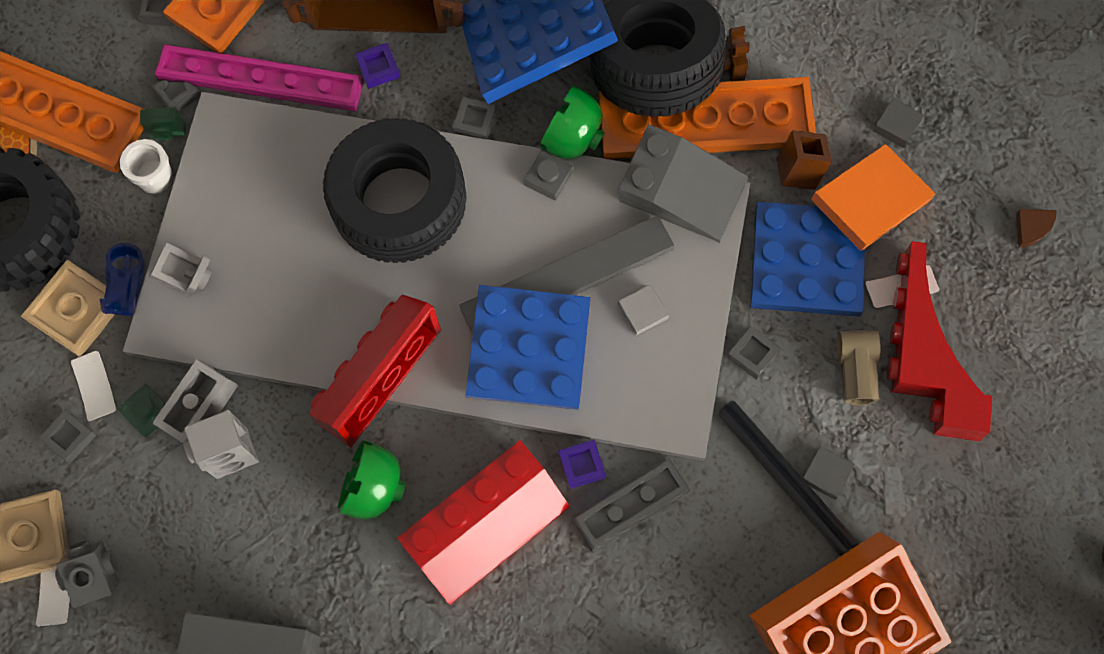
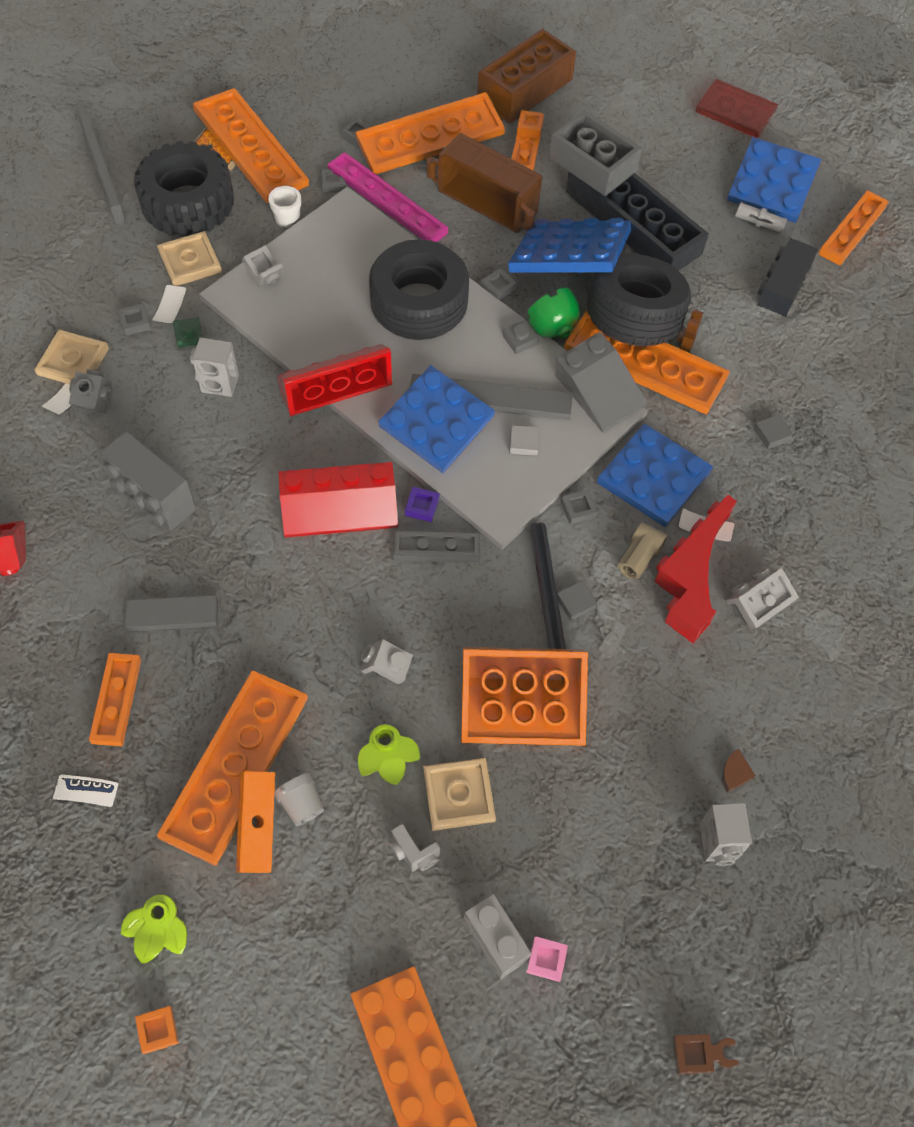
camera: 25 degrees right, 10 degrees down
clear blue piece [100,243,144,316] -> none
clear green plate [140,107,186,140] -> none
light grey brick [153,359,238,443] -> none
green cylinder [337,440,406,520] -> none
dark purple plate [355,42,401,89] -> none
reddish brown brick [776,130,832,190] -> none
orange tile [811,144,935,251] -> none
reddish brown tile [1016,209,1056,247] -> none
none -> light grey bracket [725,567,799,629]

